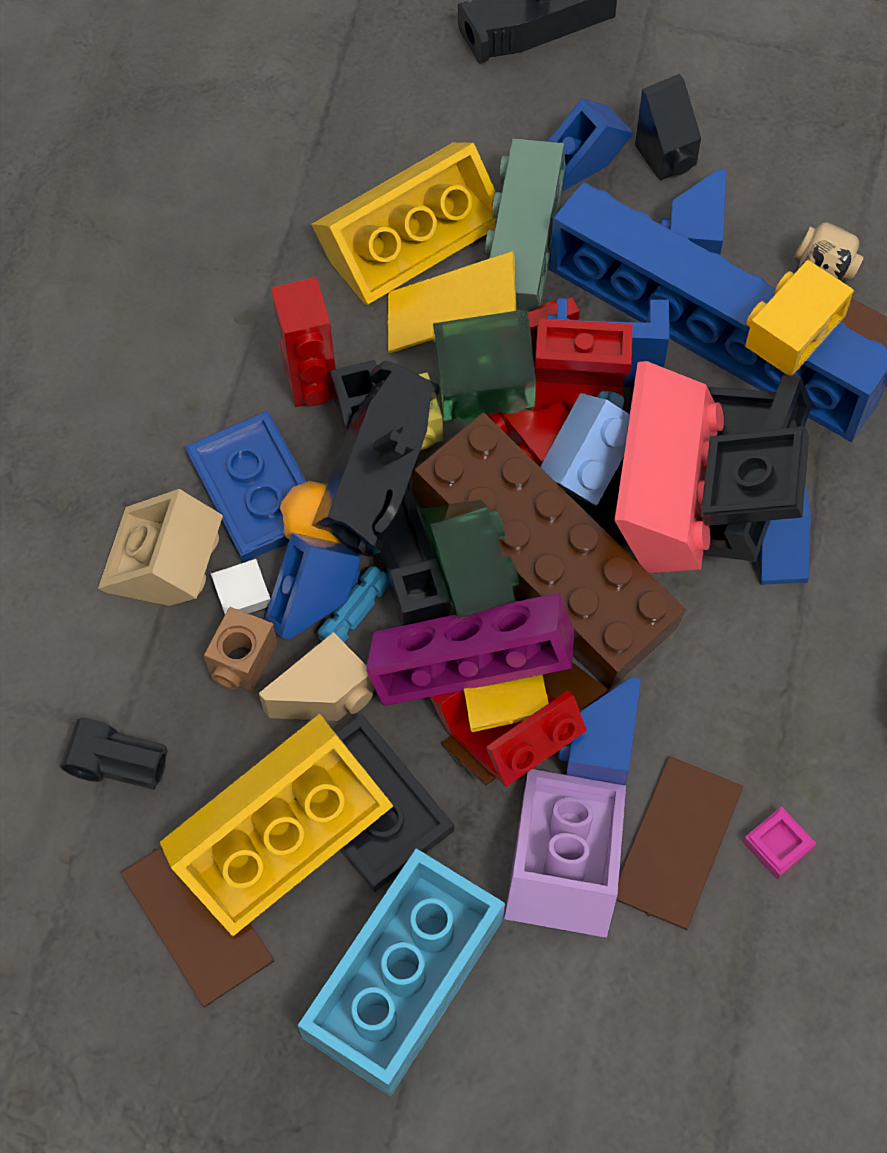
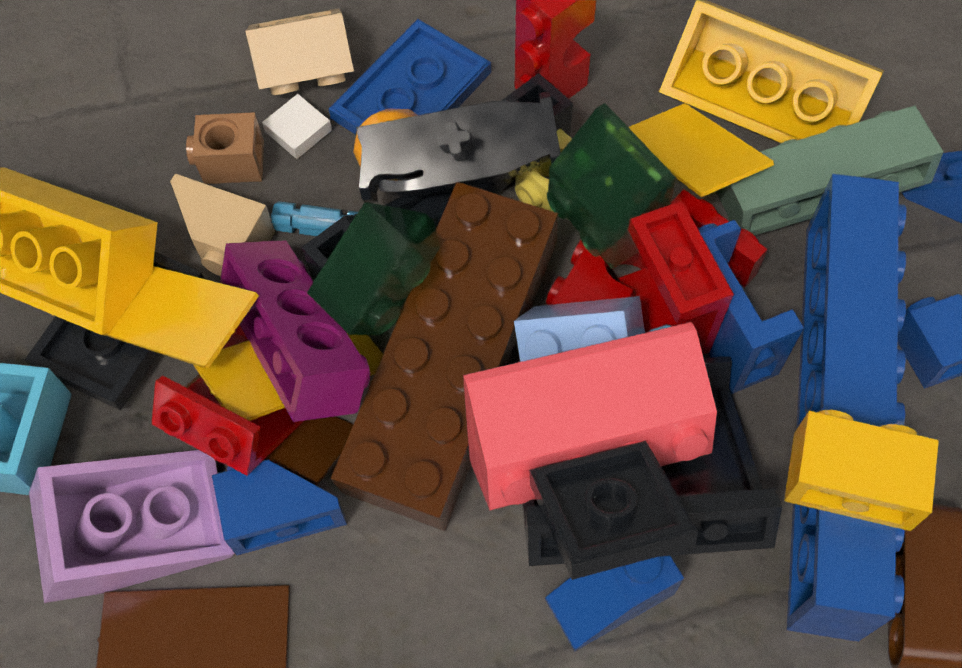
camera: 65 degrees right, 0 degrees up
black piece [60,718,168,790] -> none
blue slope [264,533,361,639] -> none
none -> yellow piece [104,266,259,369]

